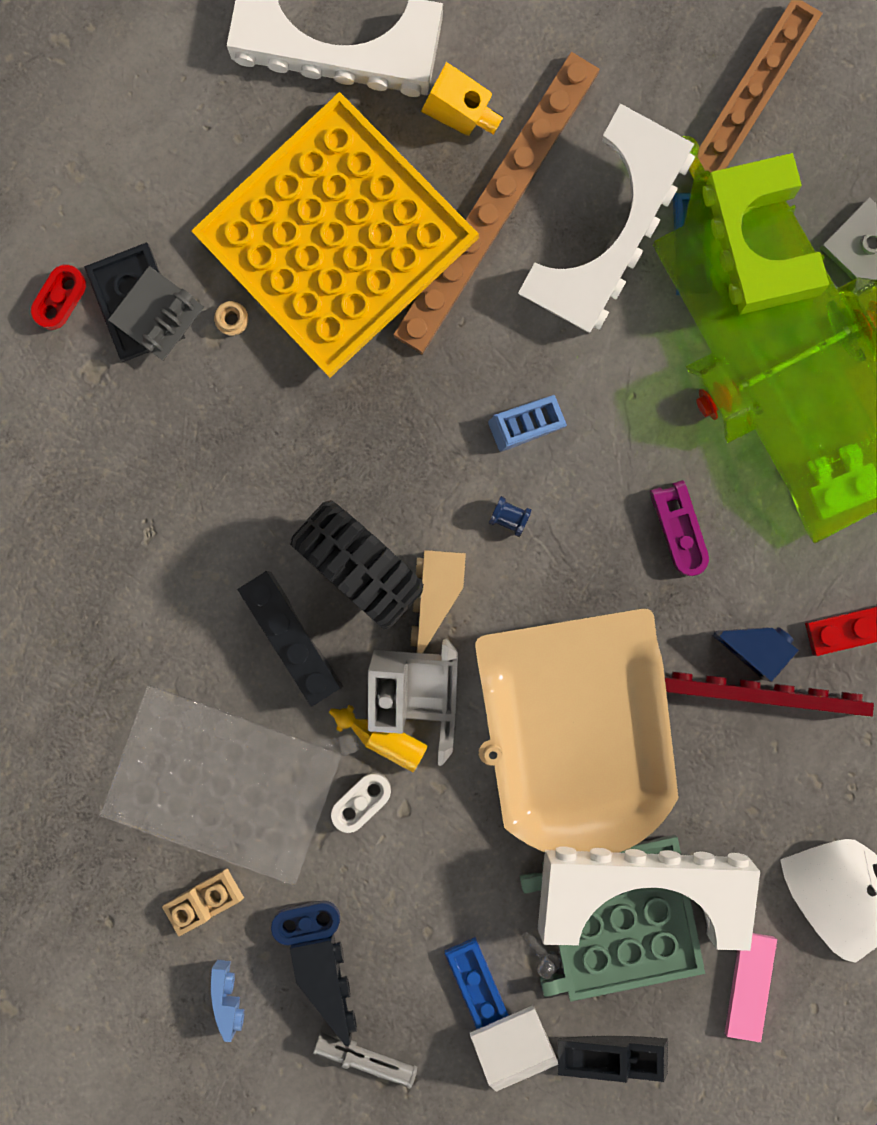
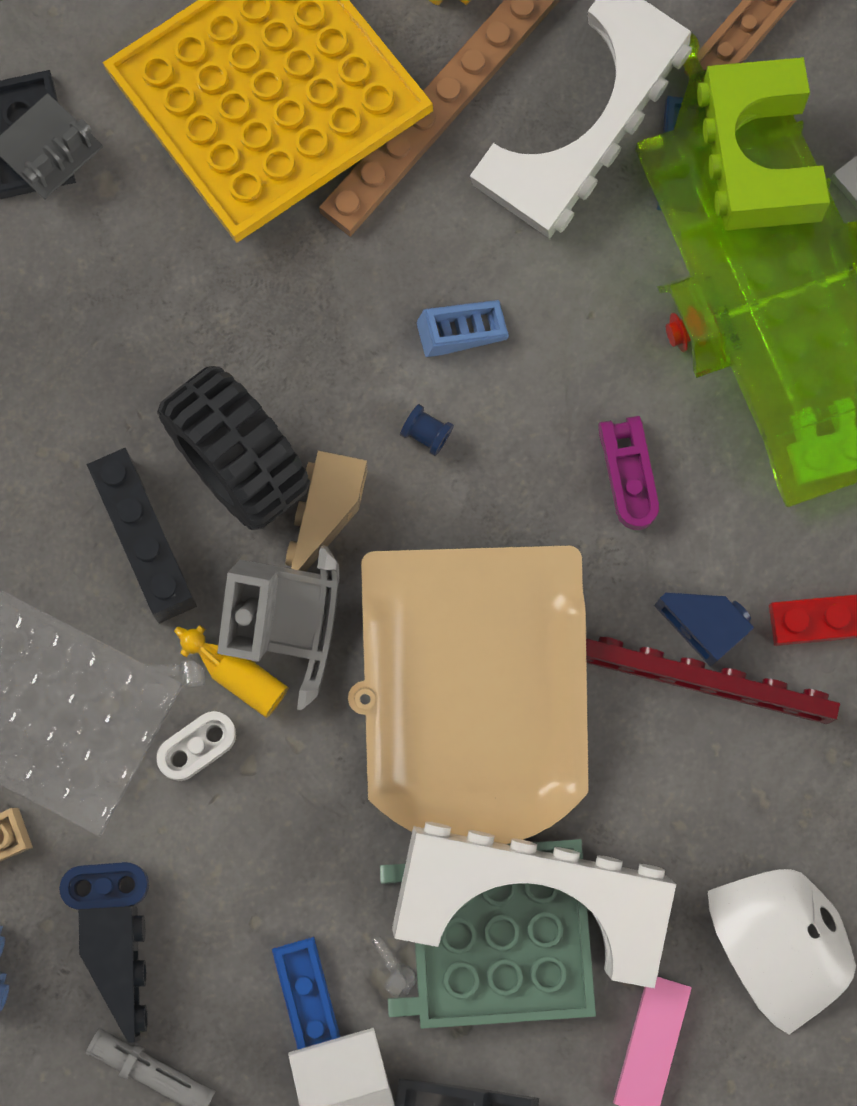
camera: 10 degrees right, 10 degrees down
tan plate [214,301,249,336] -> none

